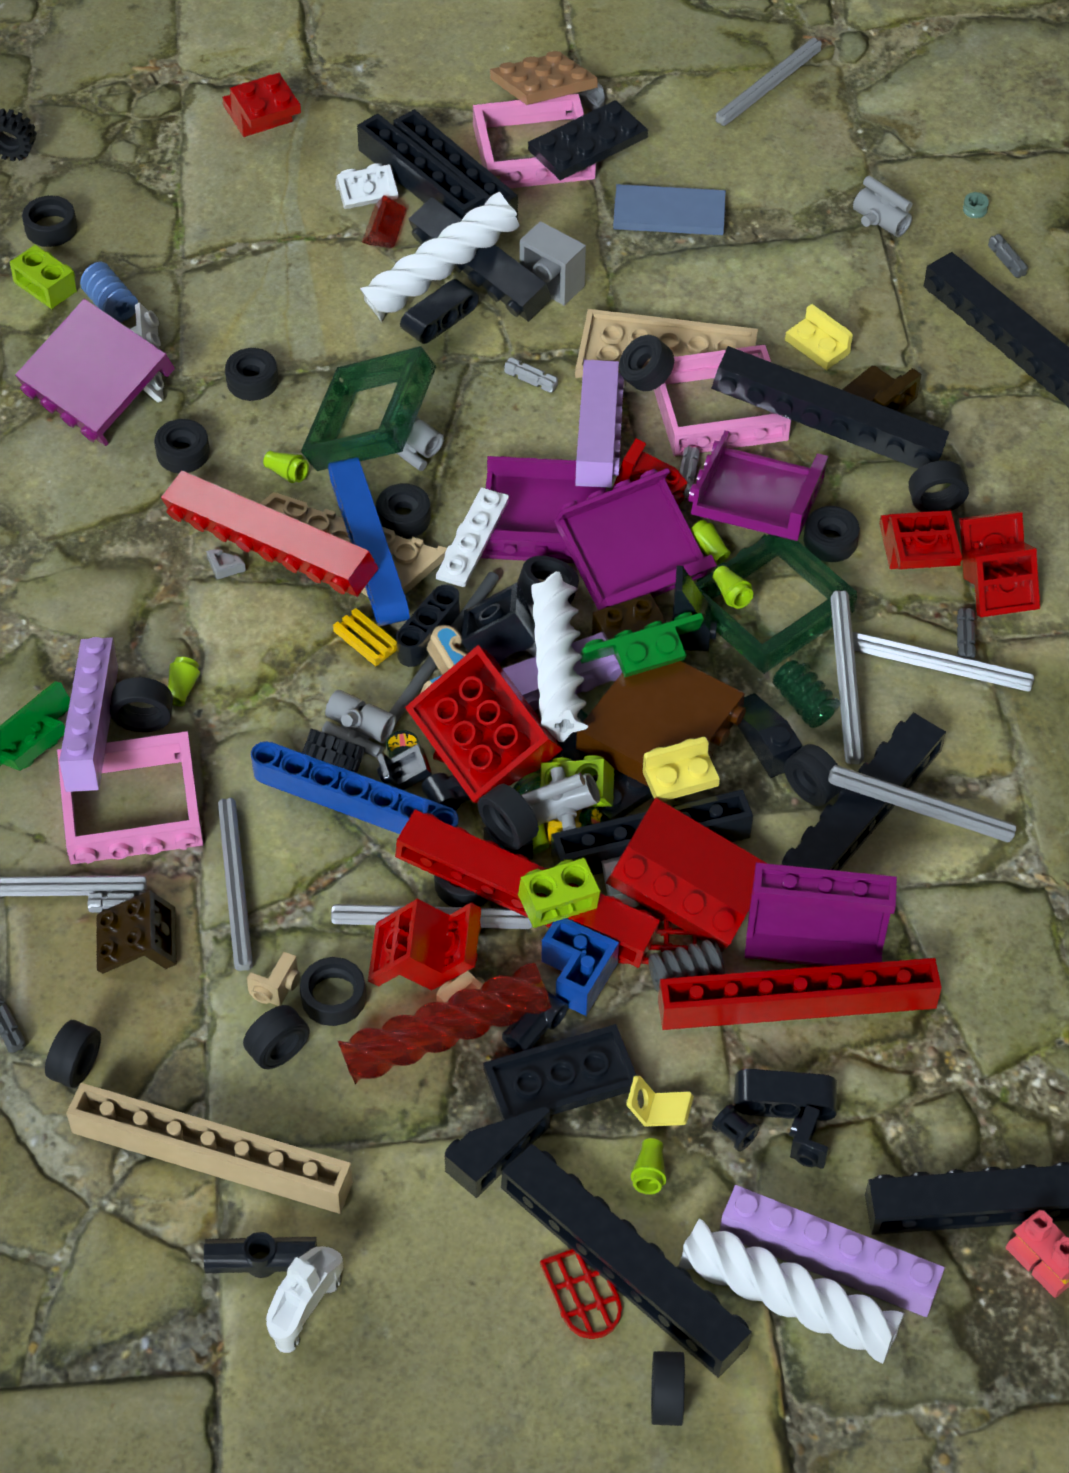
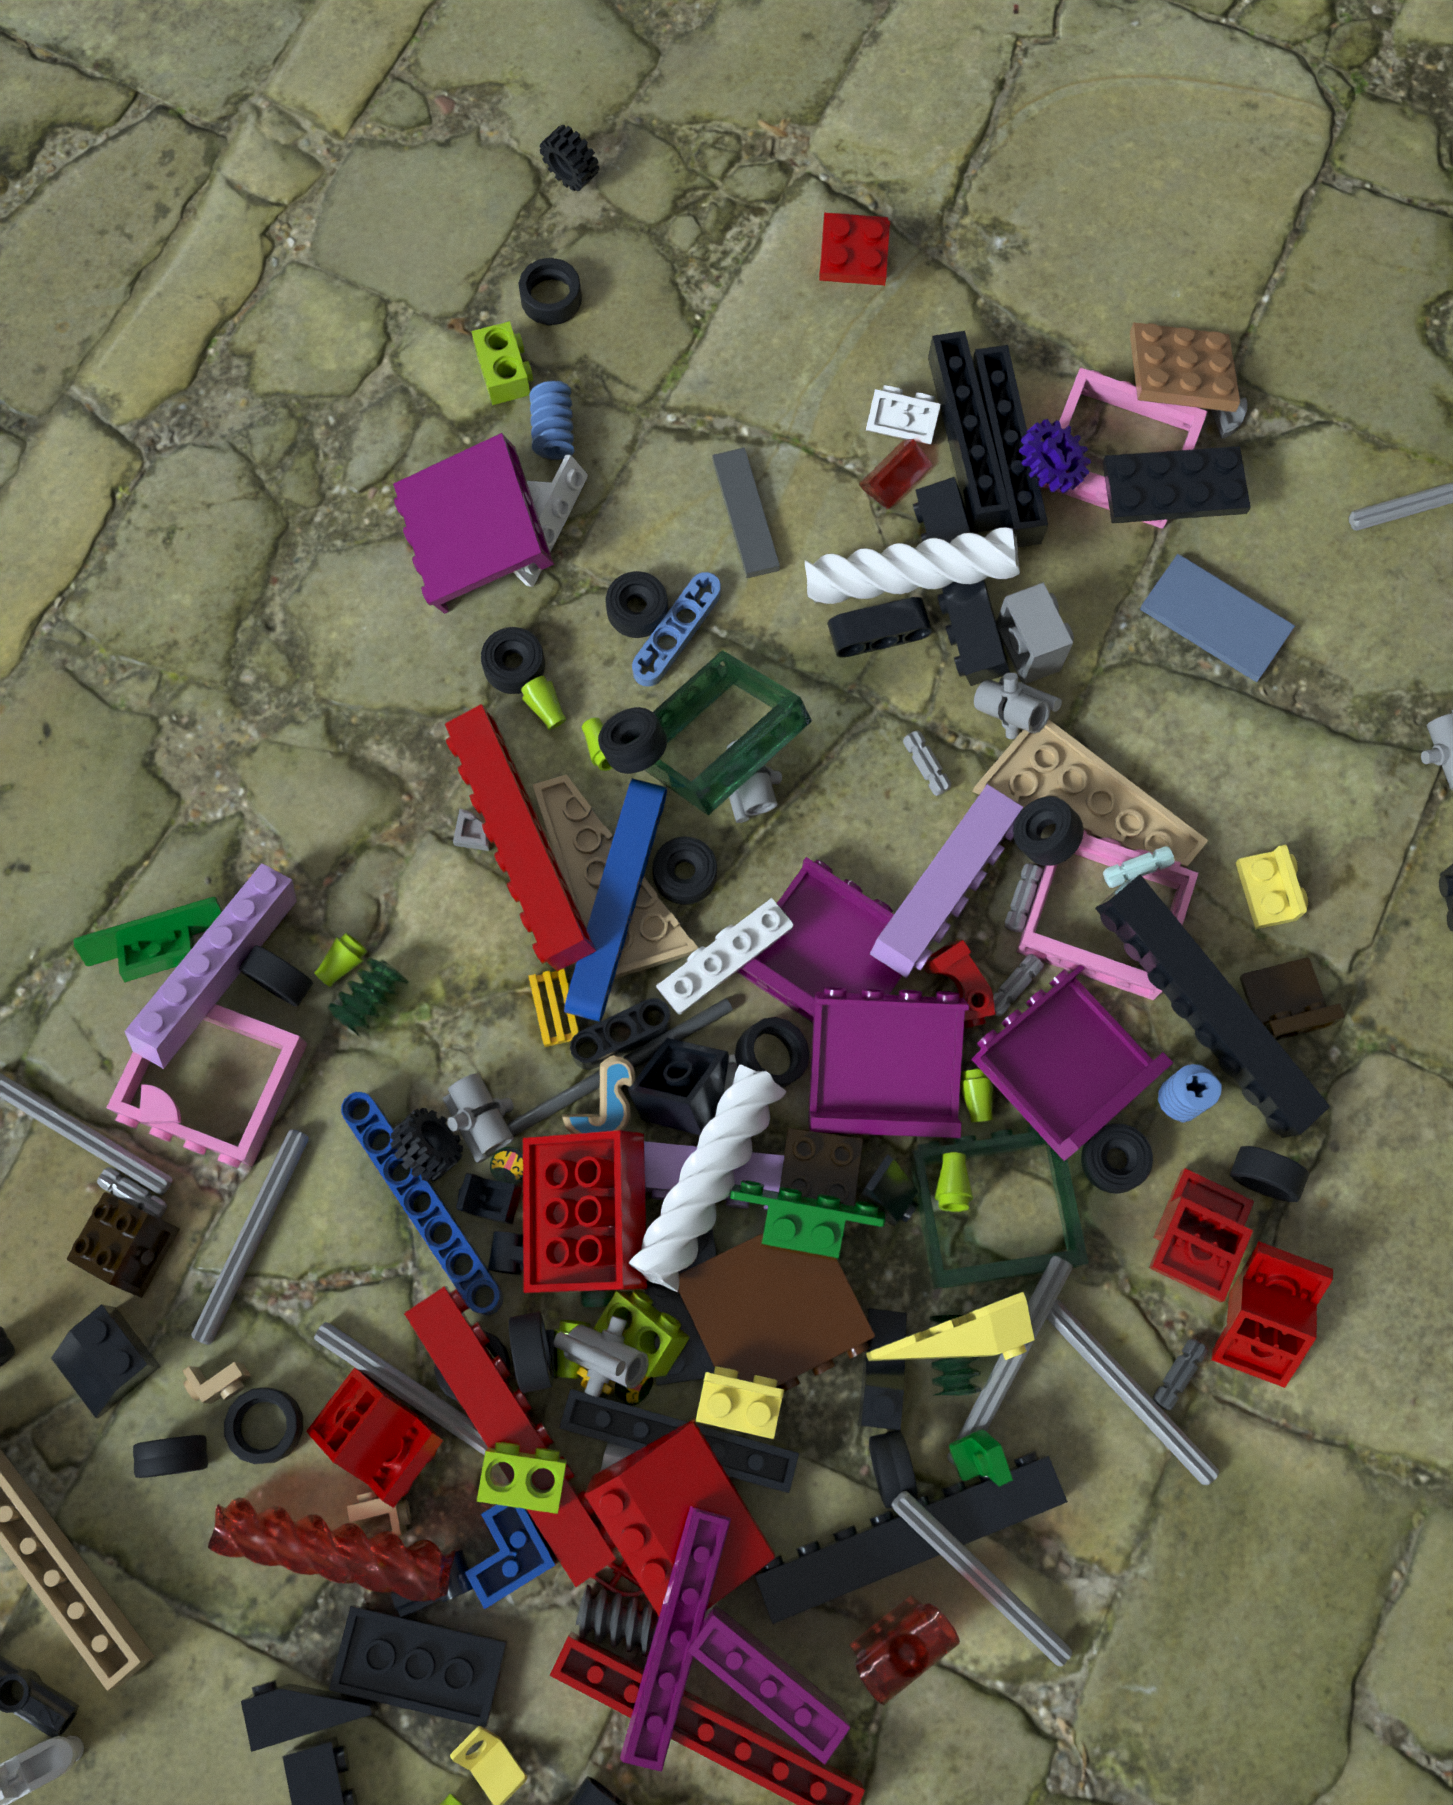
camera: 30 degrees right, 20 degrees up
none -> black slope [51,1304,161,1418]
none -> bright pink tile [140,1084,181,1124]
none -> clear green piece [328,958,409,1038]
none -> lime cone [521,676,567,730]
none -> black tyre [598,707,667,774]
none -> magenta tile [620,1506,731,1772]
none -> medium blue beam [632,572,720,686]
none -> dark grey tile [712,447,780,578]
none -> clear red piece [849,1594,960,1705]
none -> light yellow wedge [866,1292,1035,1361]
none -> green bracket [949,1429,1013,1487]
none -> light grey pin [974,673,1062,739]
none -> light grey axle [1005,863,1042,932]
none -> dark purple gear [1019,419,1091,493]
none -> light aqua axle [1103,846,1175,888]
none -> medium blue piece [1158,1064,1222,1123]

